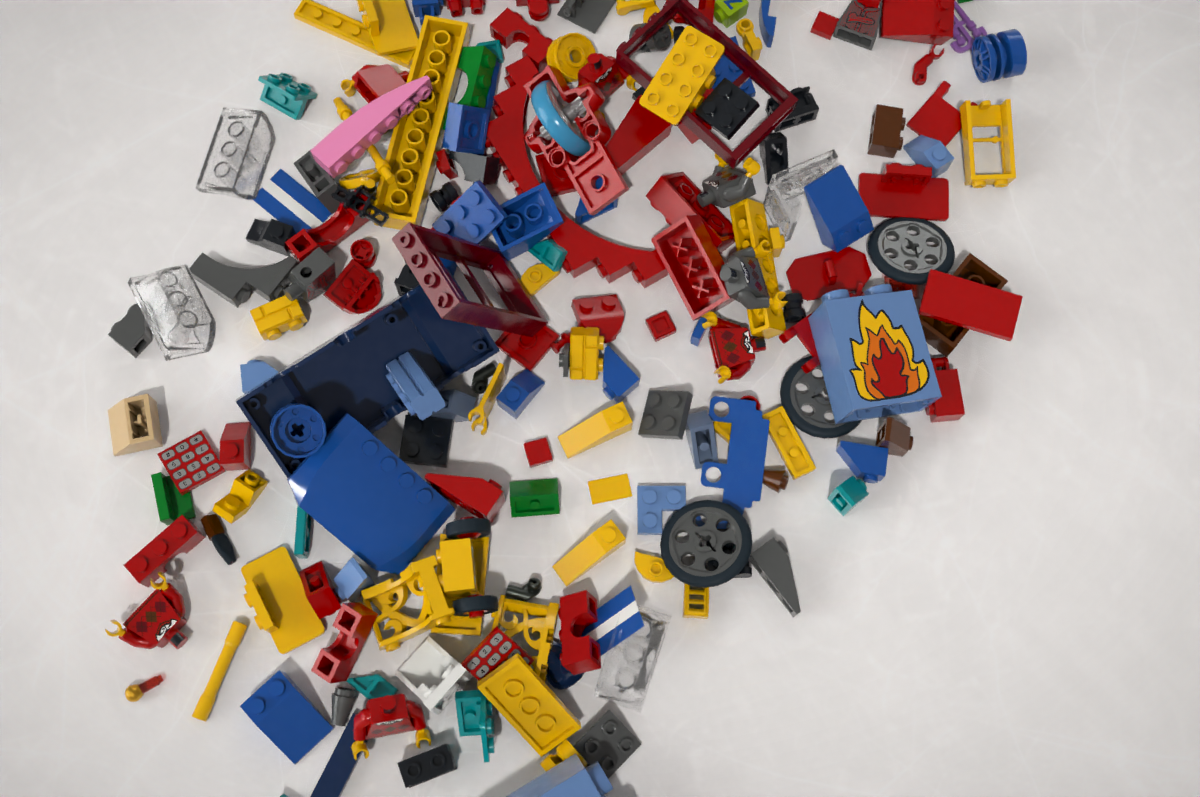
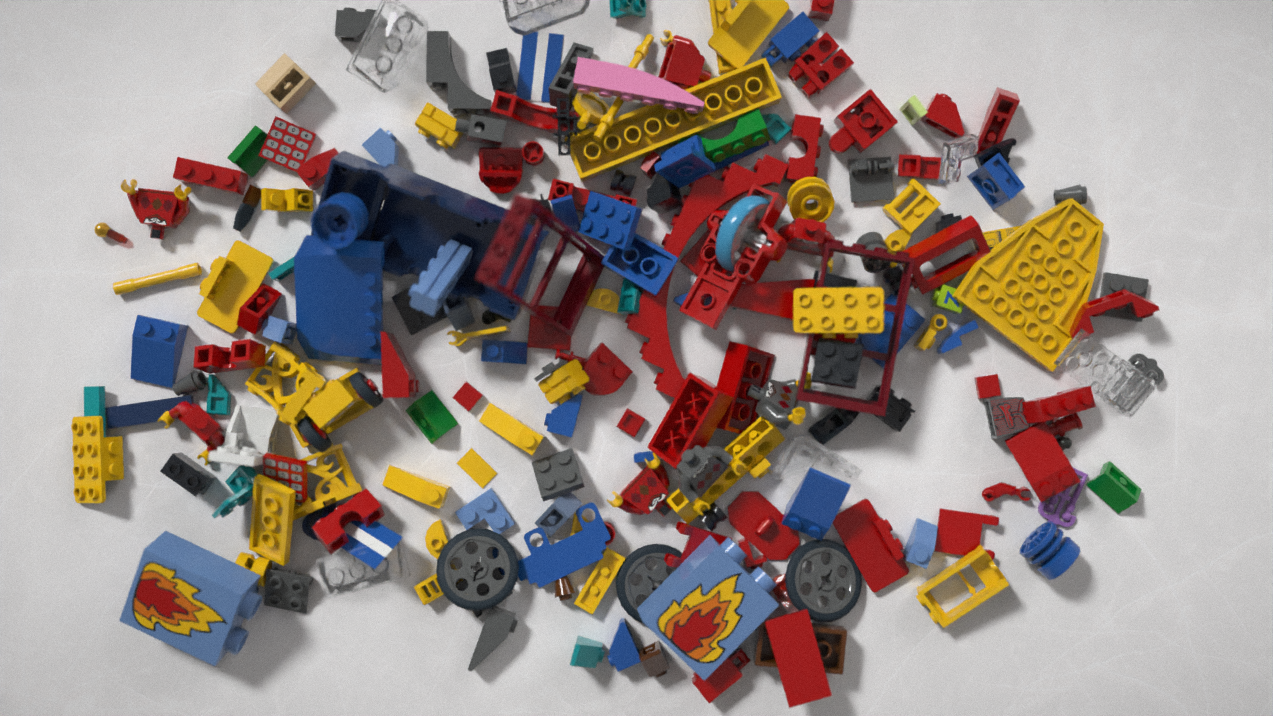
camera: 55 degrees right, 15 degrees up
pearl dark grey arm [505,578,542,601] -> none
reddish brown brick [867,104,906,158] -> none

